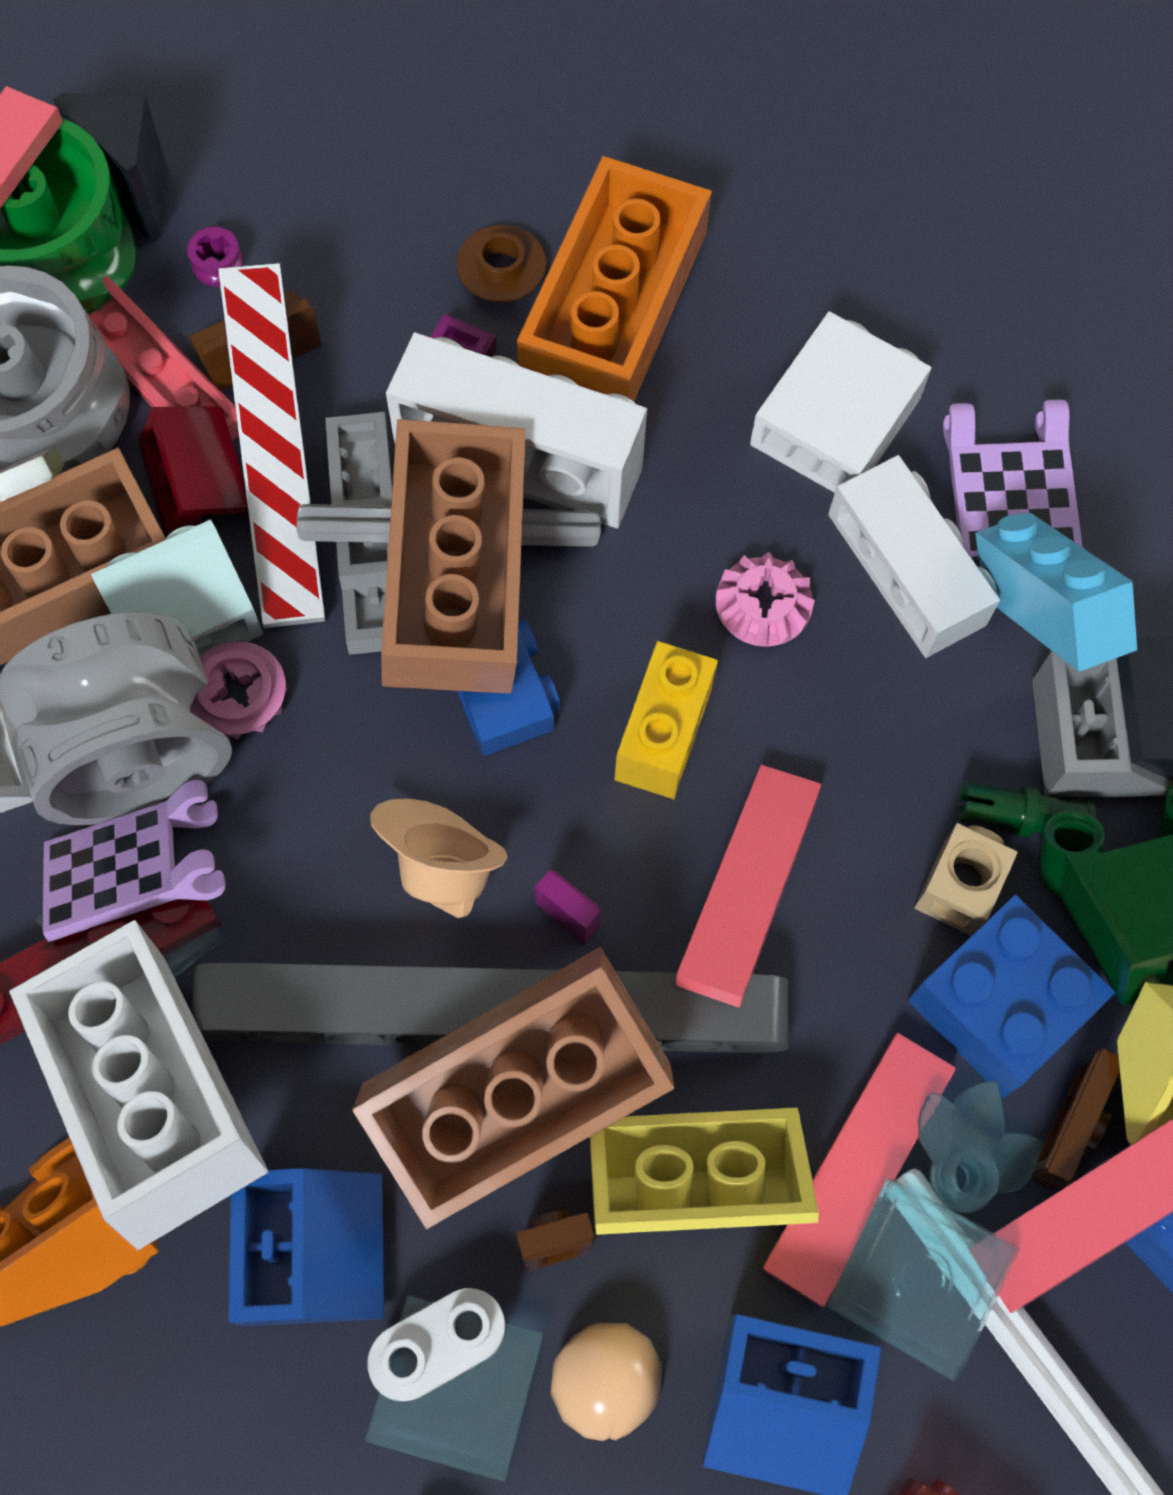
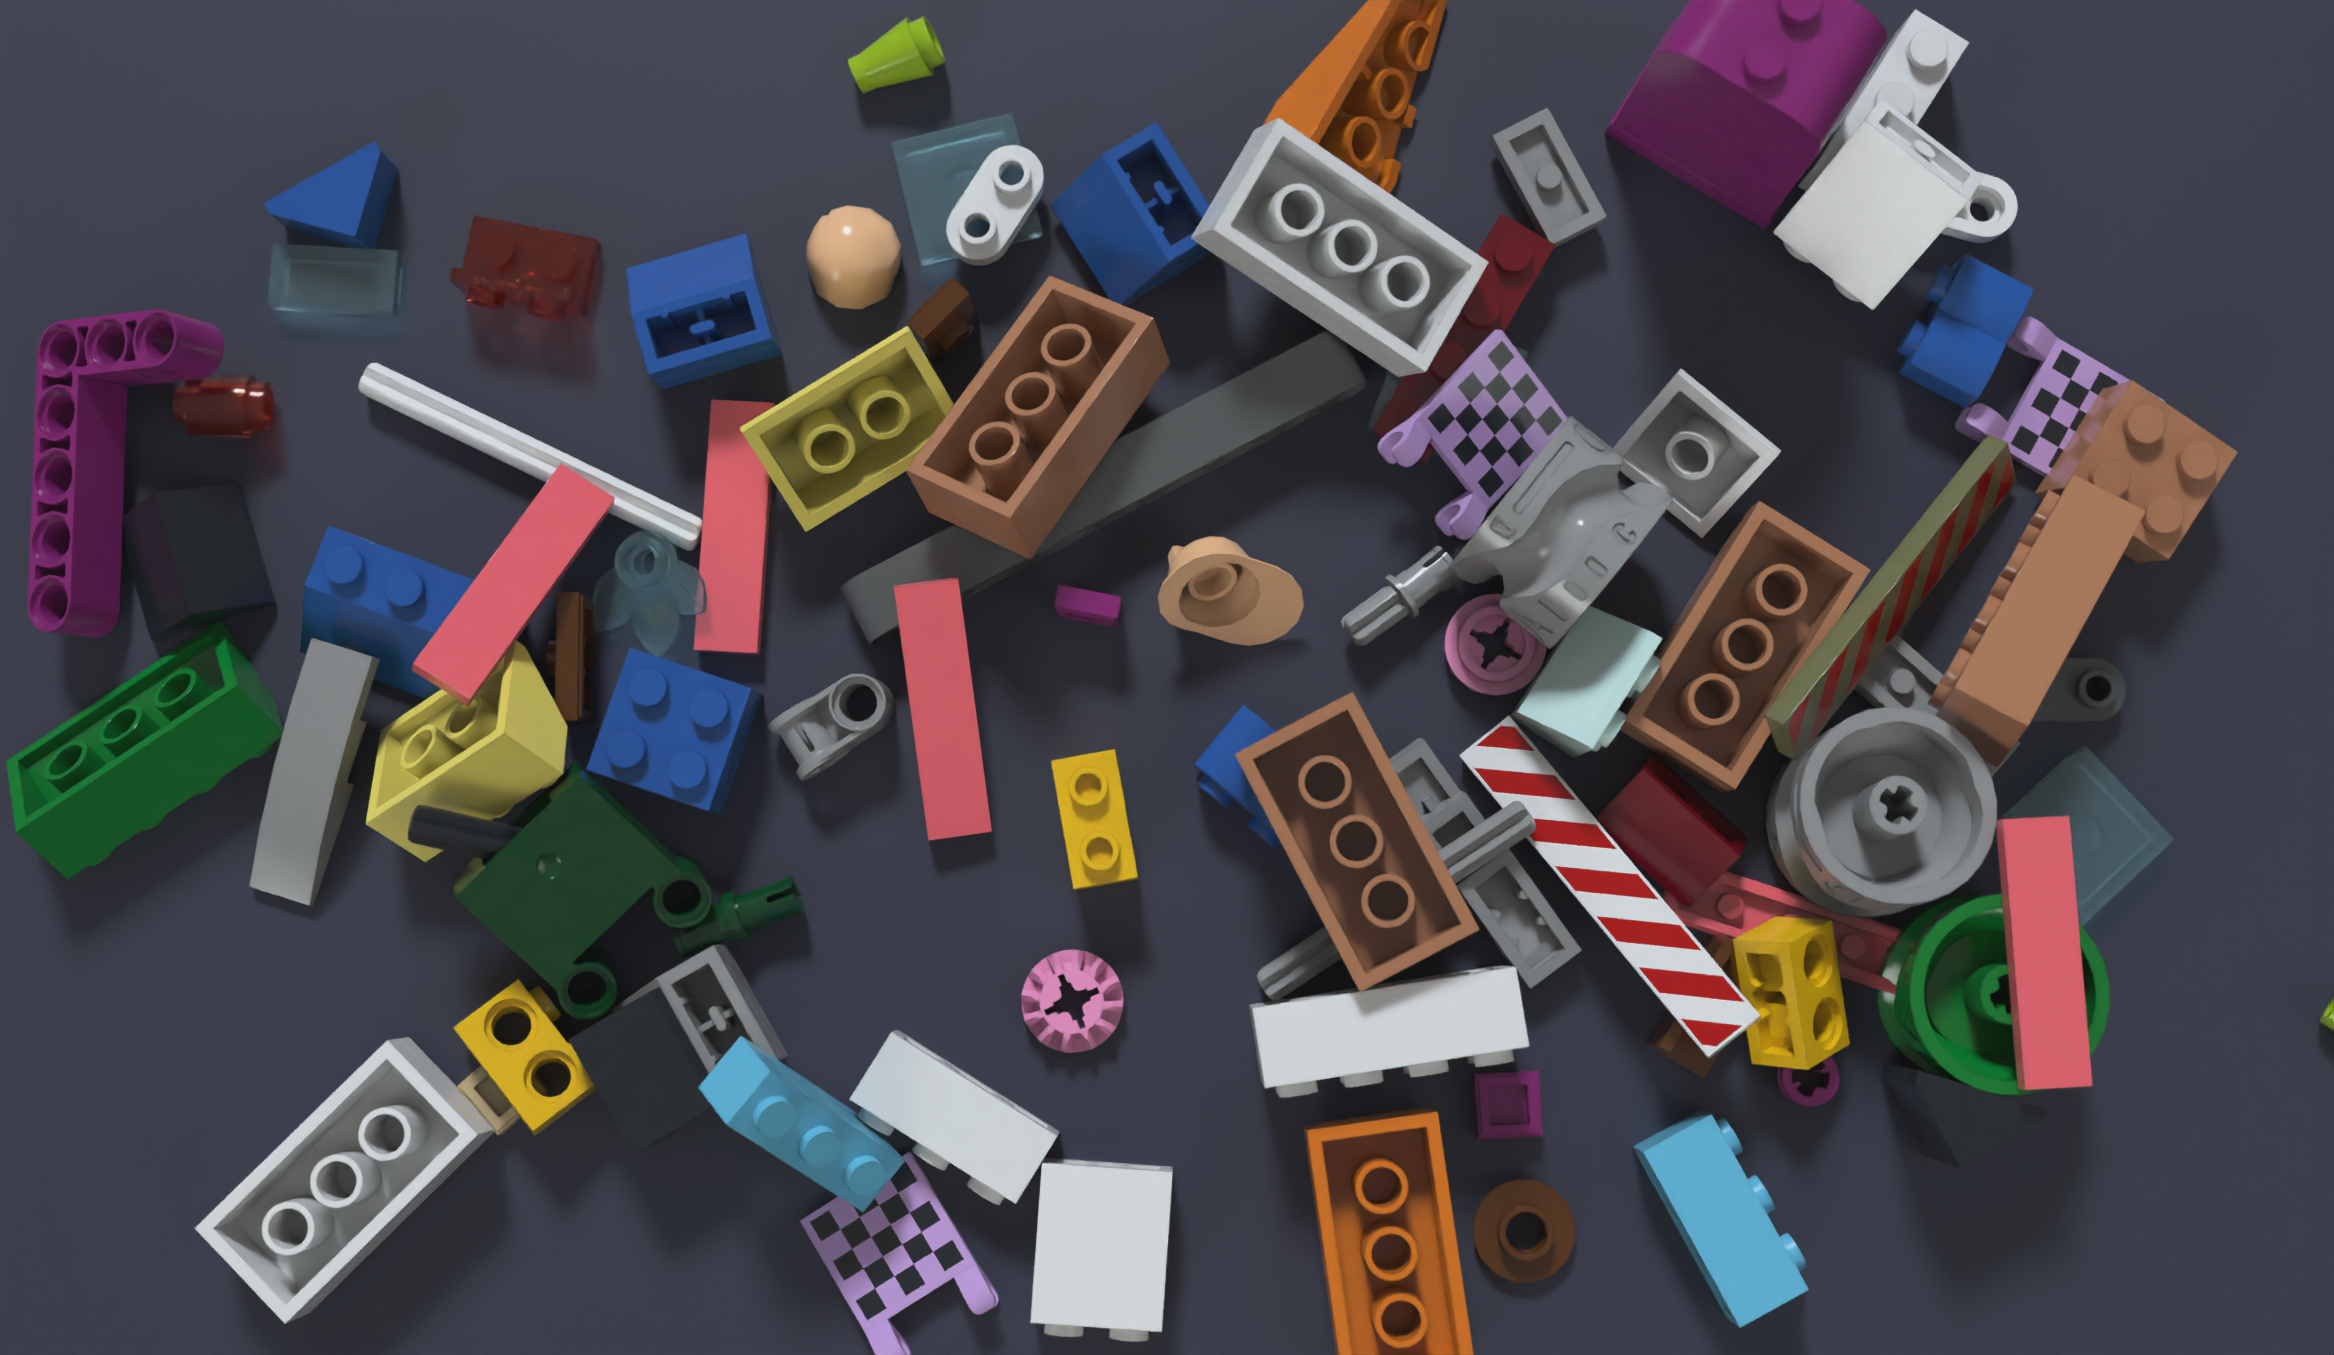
camera: 155 degrees right, 15 degrees up
clear light blue tile [827,1178,1020,1381] -> none
tan brick [914,823,1018,936] -> none
none -> light grey piece [767,674,895,781]
none -> light grey axle [1341,545,1461,646]
none -> medium azure brick [1633,1110,1809,1328]
none -> yellow brick [1733,916,1850,1070]

